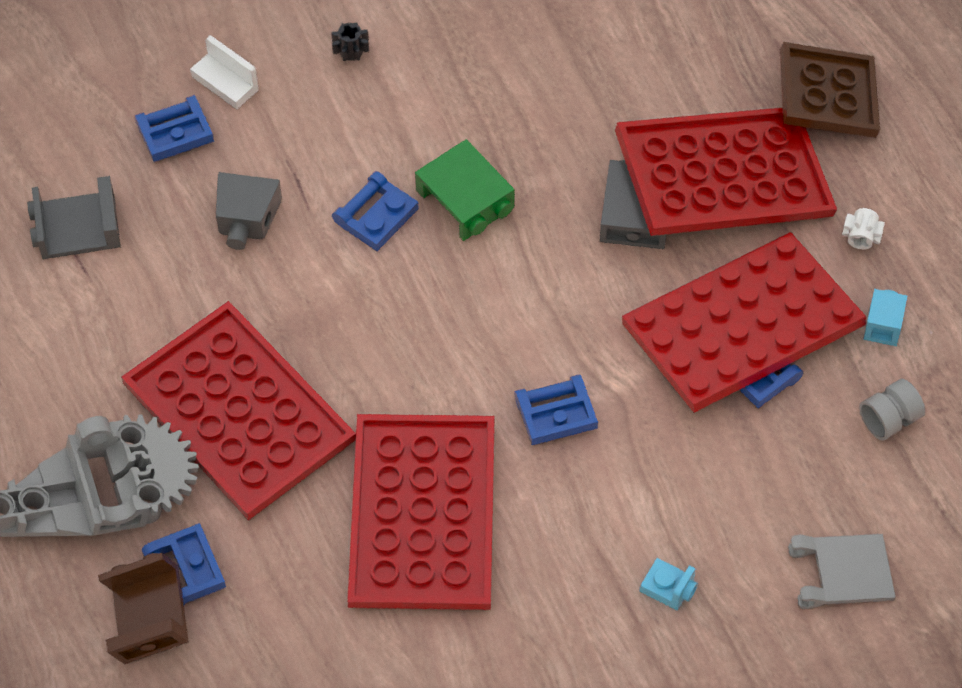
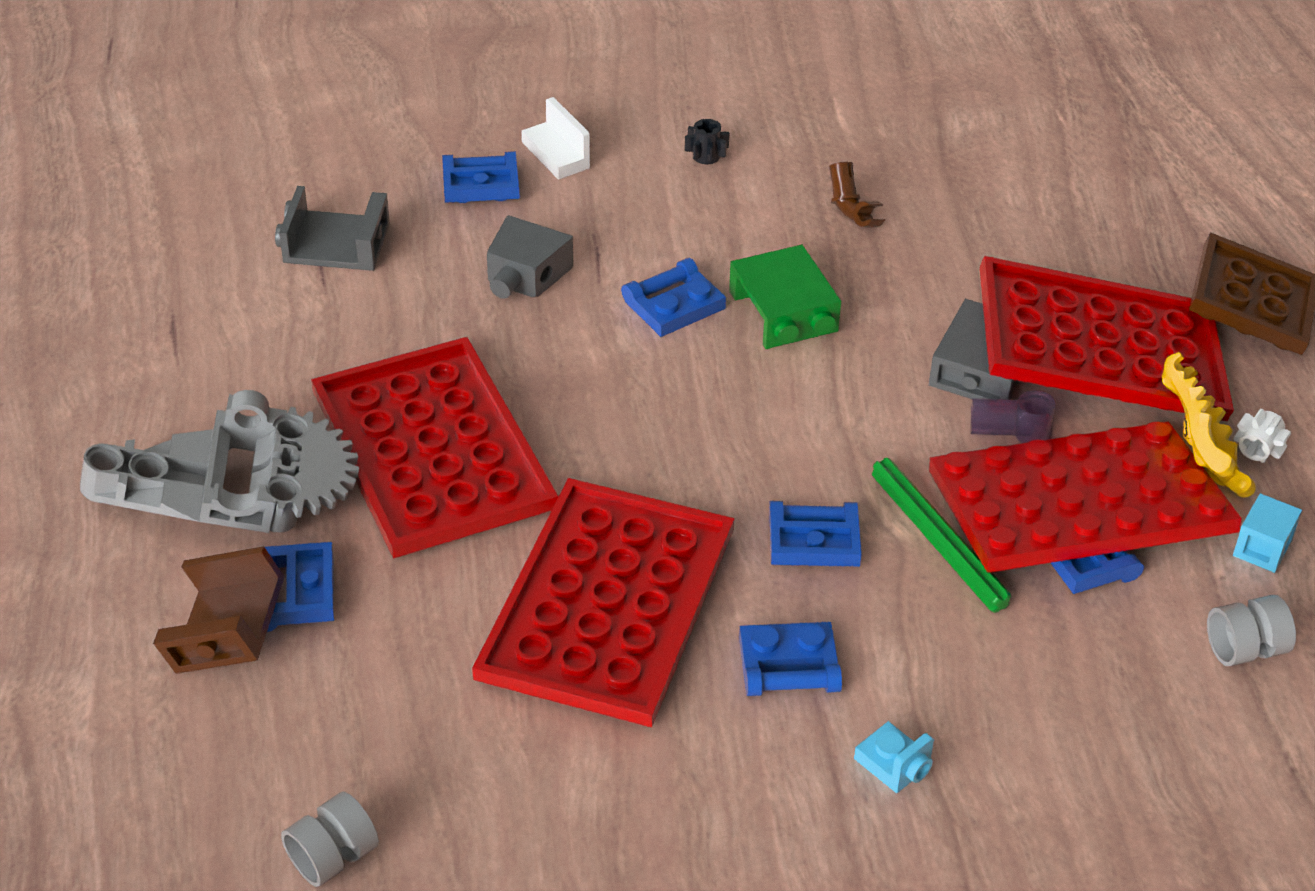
camera: 15 degrees right, 15 degrees down
light grey flag [788,534,896,609] -> none
none -> blue plate [739,622,842,696]
none -> reddish brown piece [829,162,885,227]
none -> green axle [872,458,1011,613]
none -> clear purple piece [970,390,1056,443]
none -> yellow animal [1162,352,1256,498]

